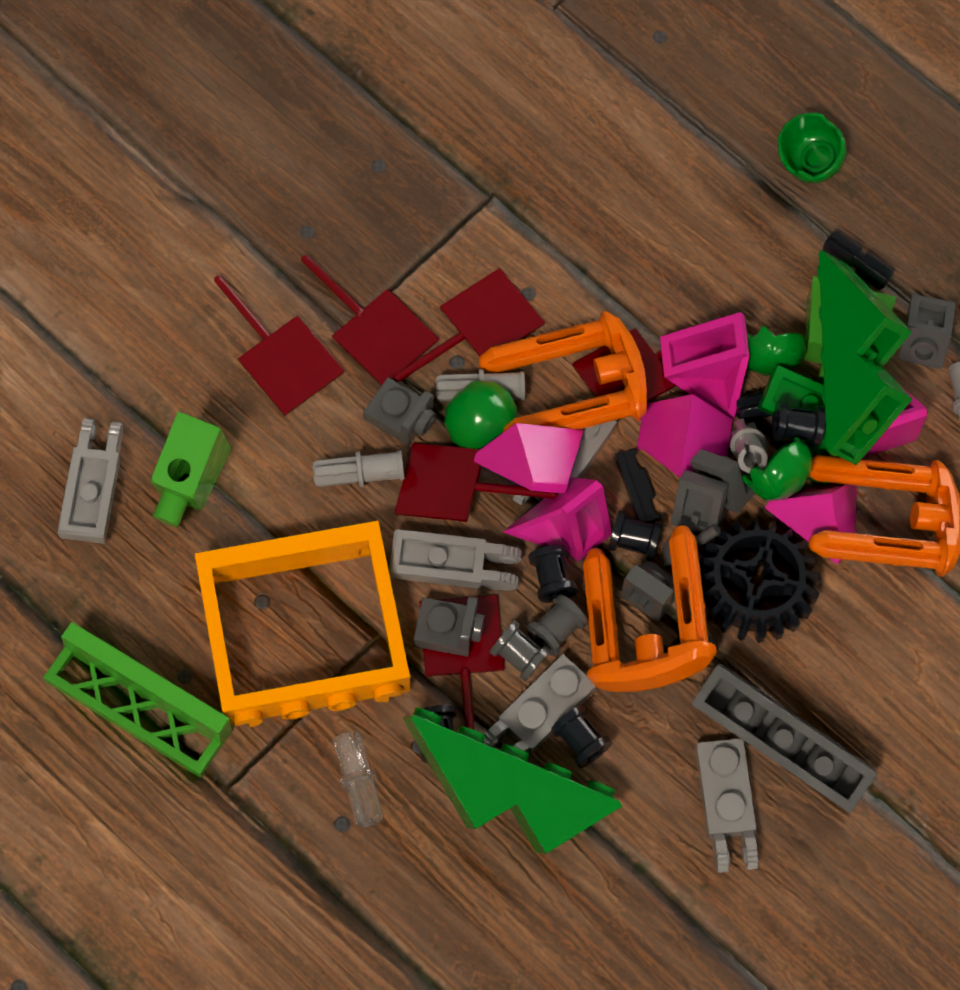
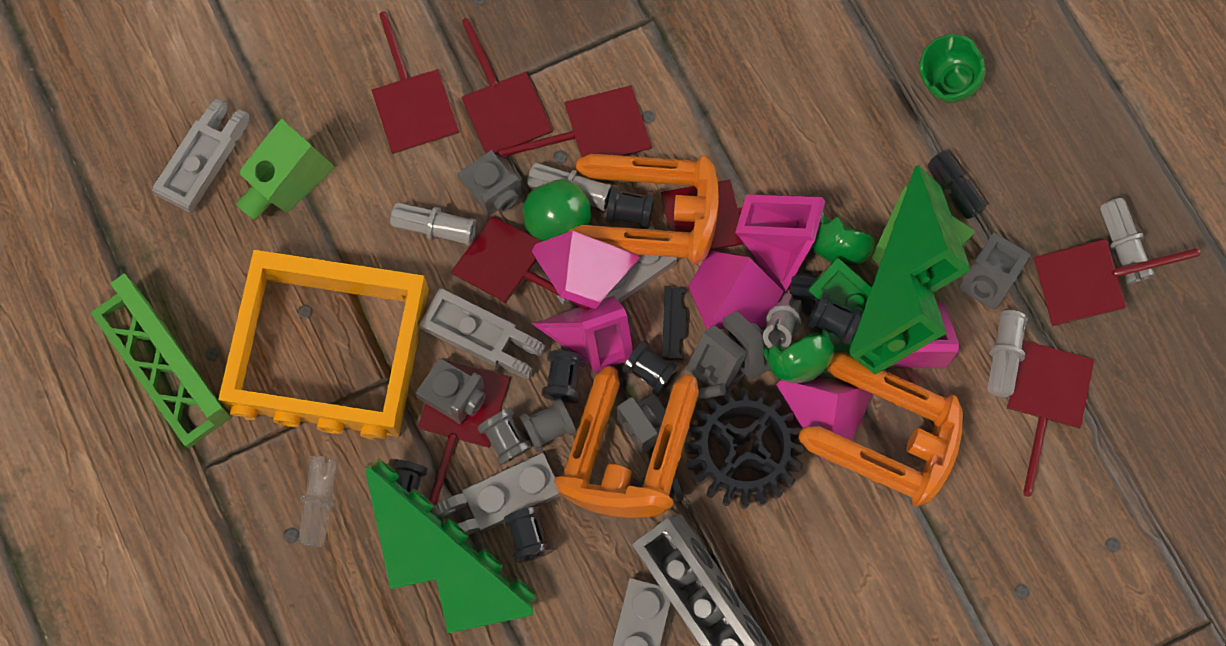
camera: 25 degrees right, 5 degrees up
none -> black bush [606,185,655,229]

